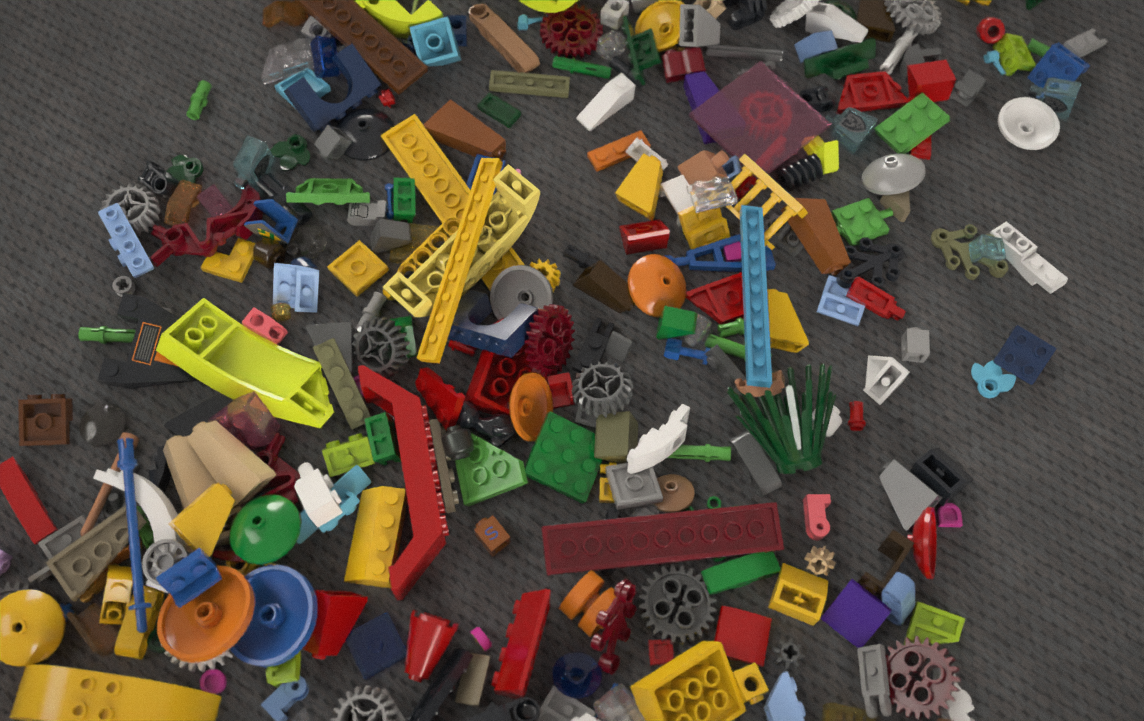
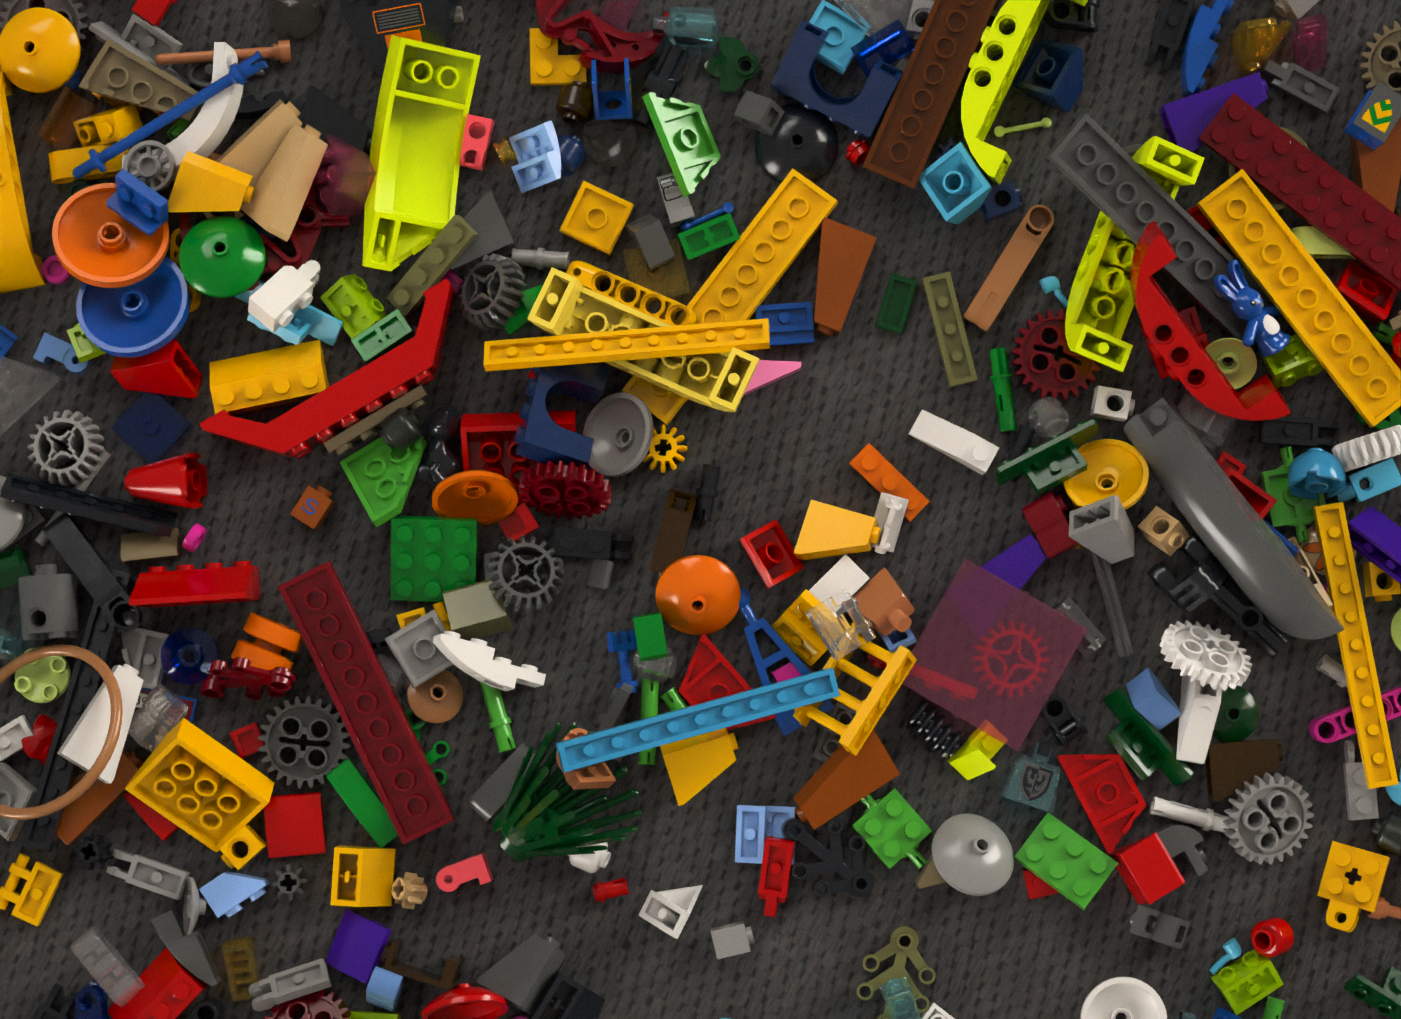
camera: 70 degrees right, 20 degrees up
red wing [415,367,466,431] -> none

